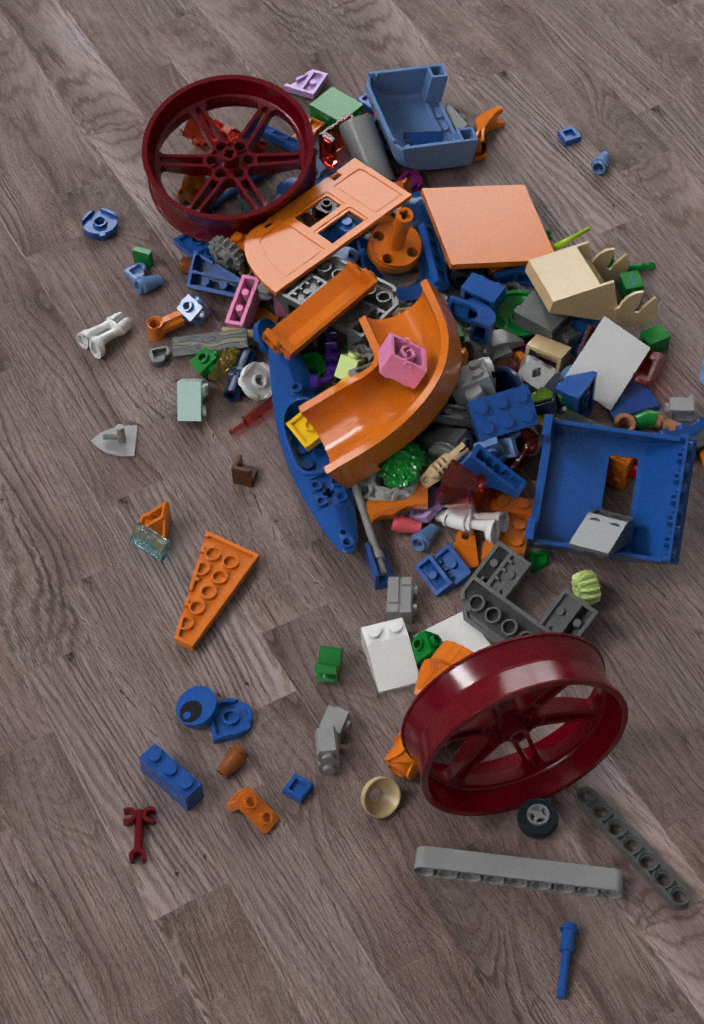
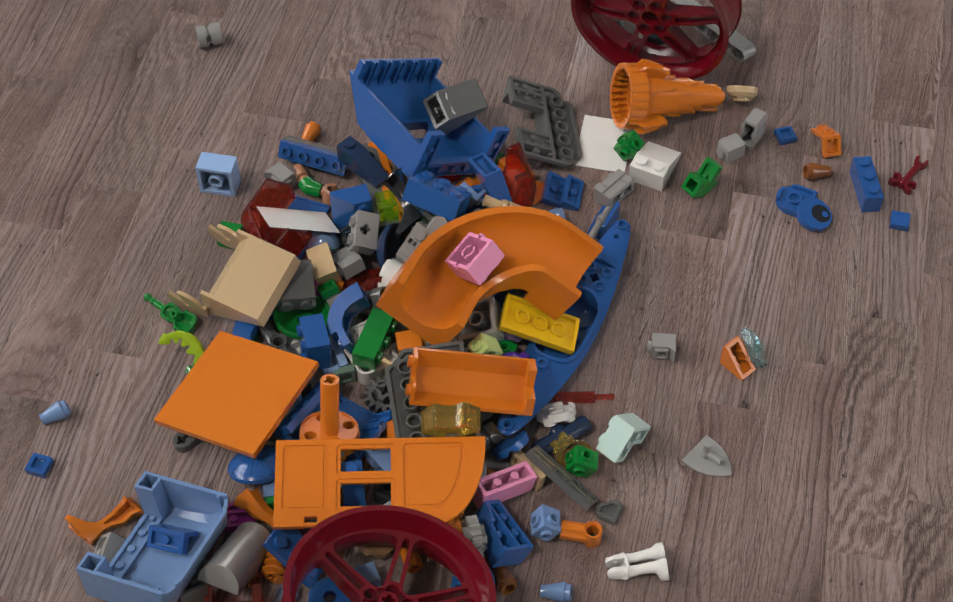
camera: 140 degrees left, 0 degrees up
orange wing [174,530,260,651] -> none
reddish brown panel [231,454,259,488] -> none
yellowish green gear [571,570,601,605] -> none
green brick [618,270,644,299] -> none
none -> green tile [316,279,340,300]
none -> dark blue slope [336,136,389,189]
none -> clear yellow brick [421,402,481,437]
none -> light grey window [647,333,676,363]
none -> blue tile [889,210,911,231]

